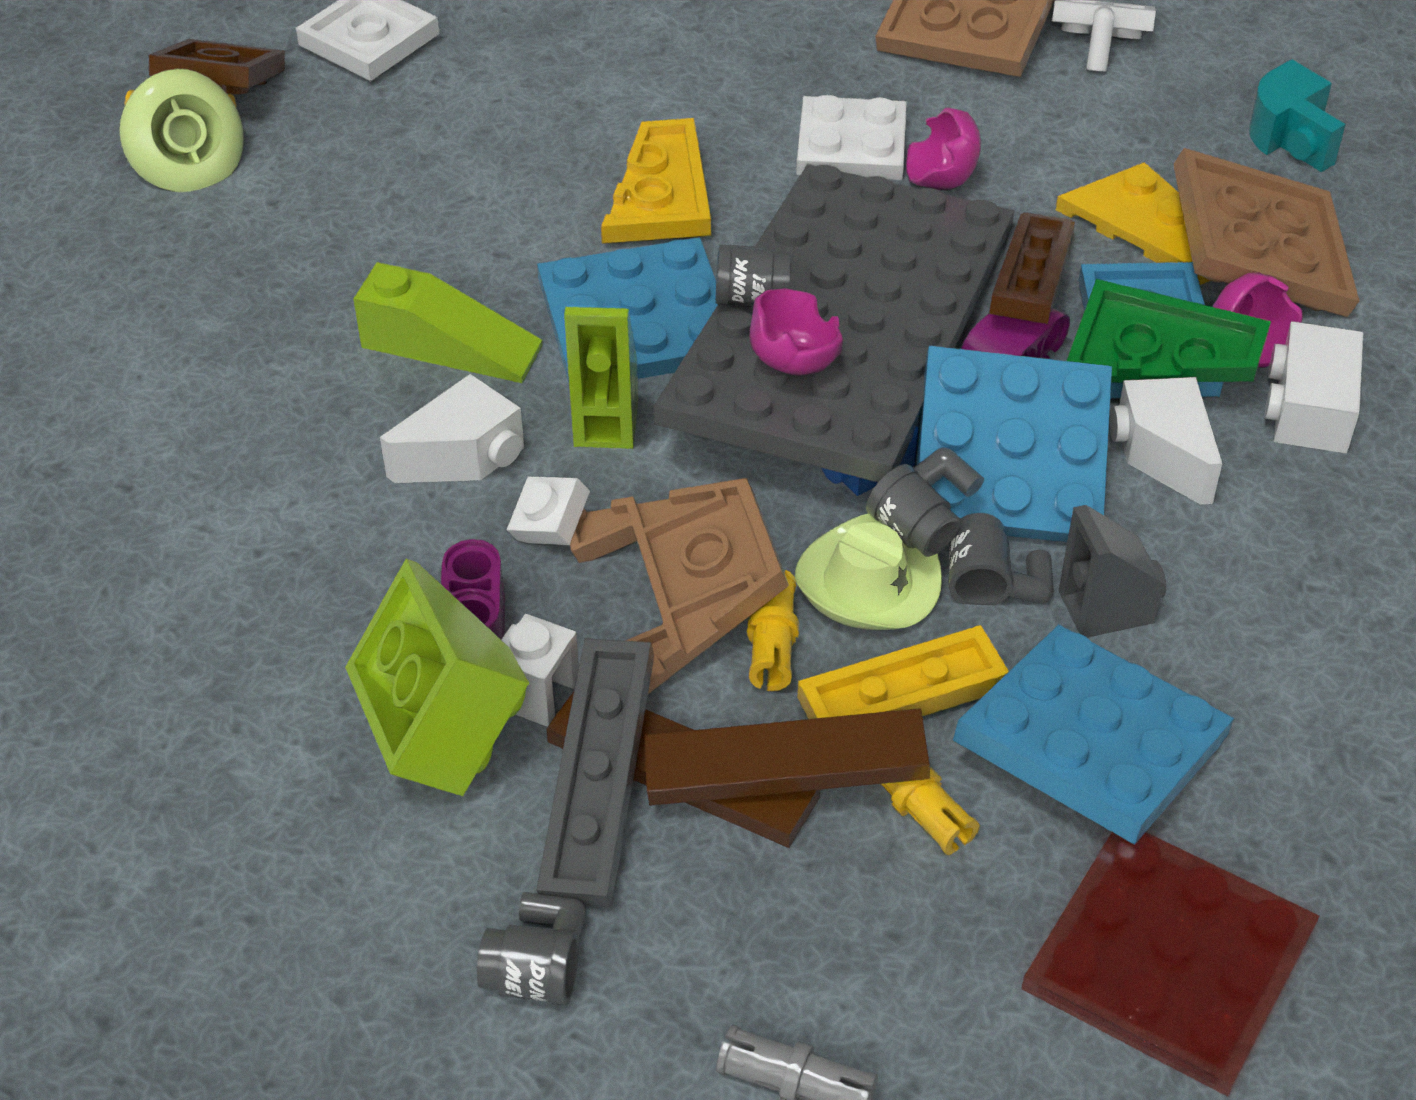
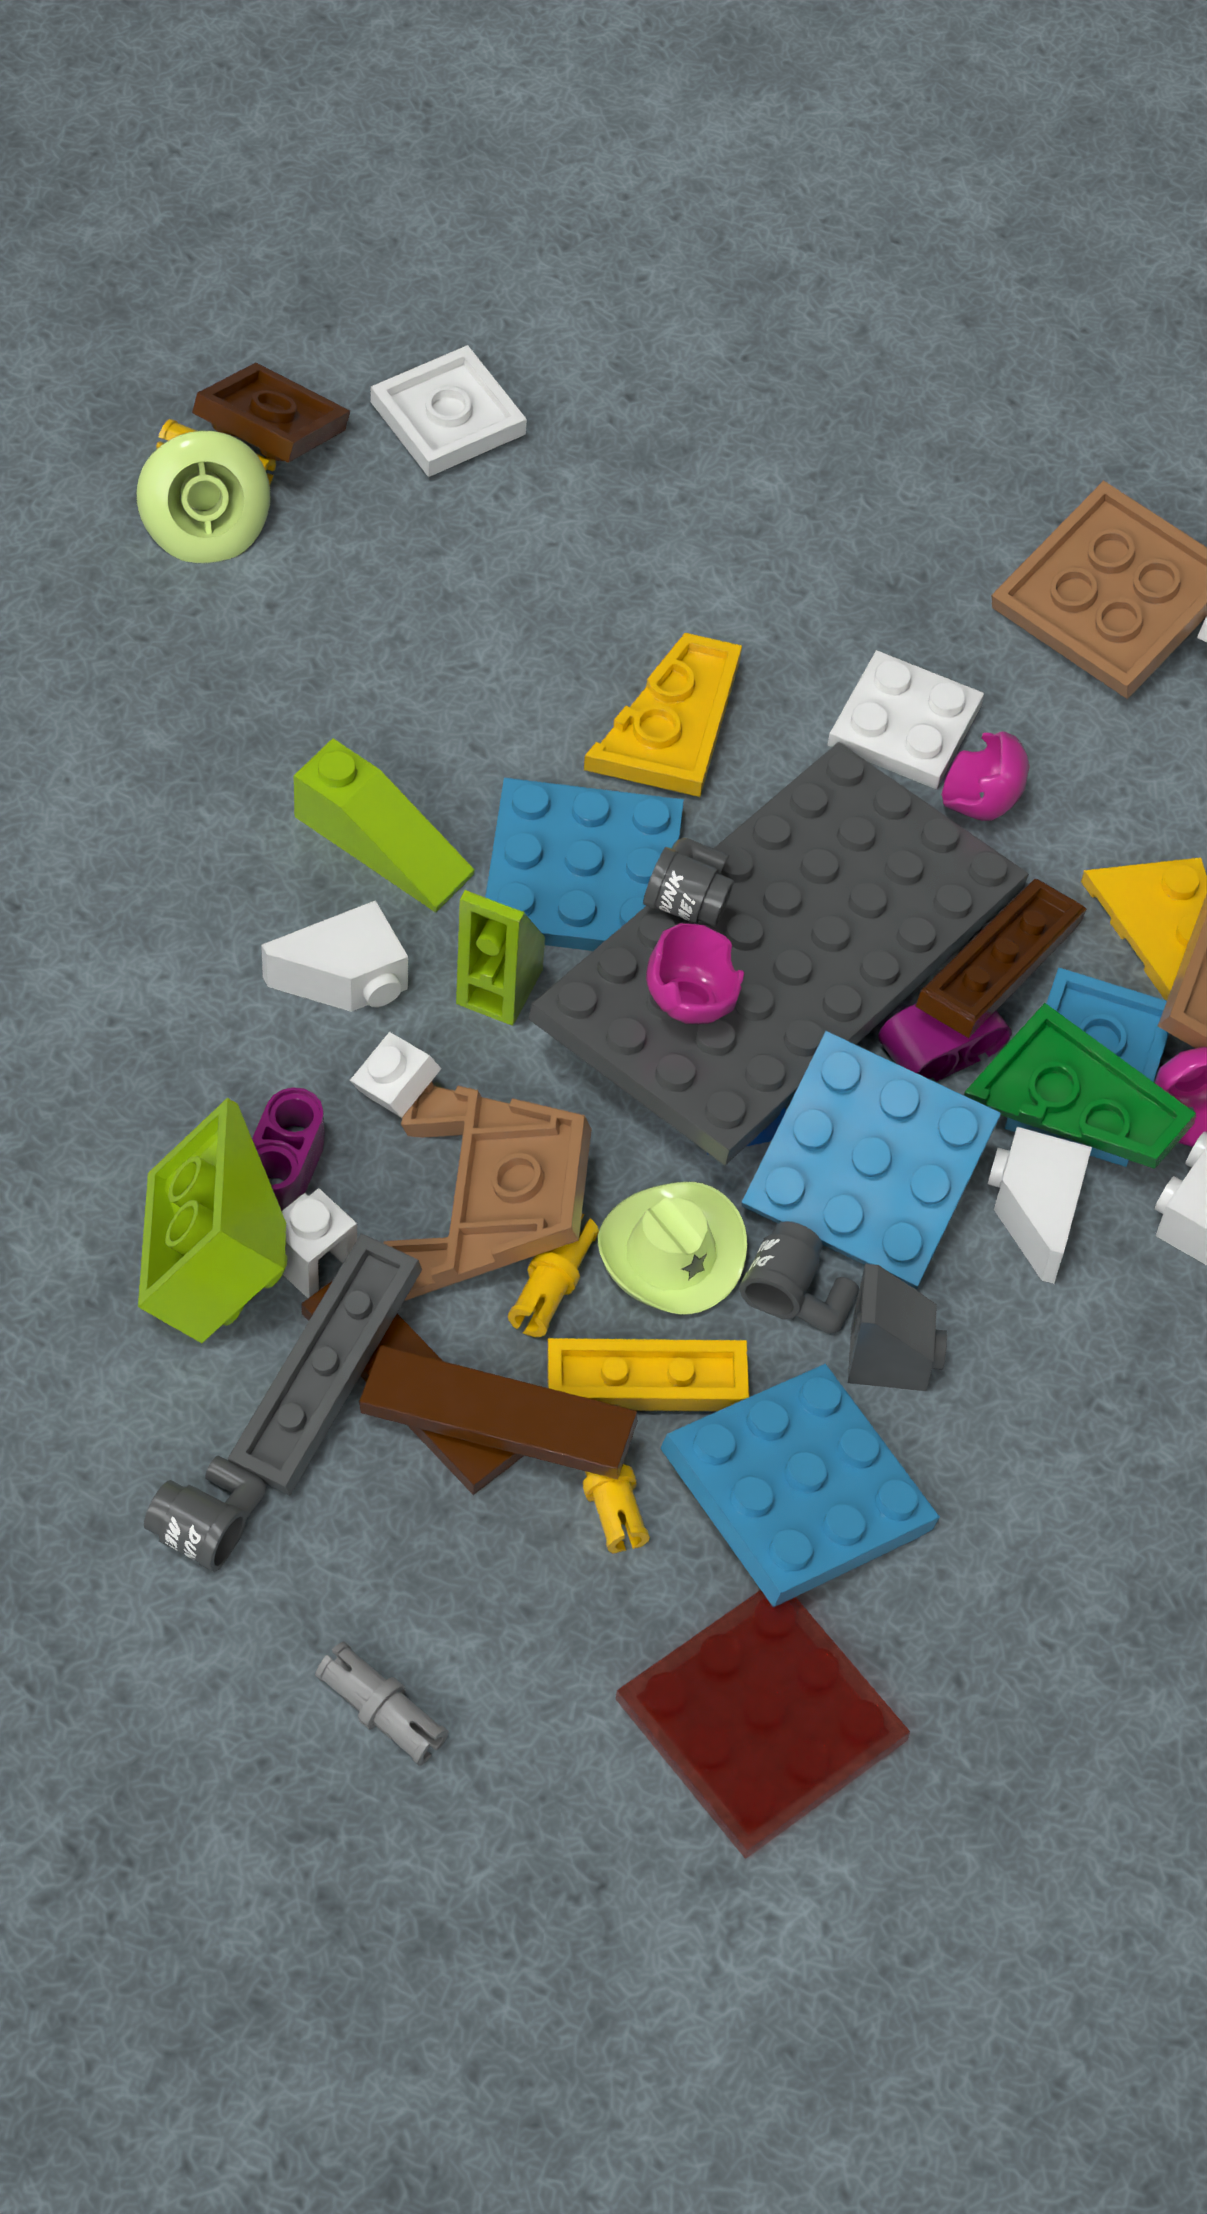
camera: 15 degrees right, 10 degrees up
dark grey piece [866,447,984,557] -> none

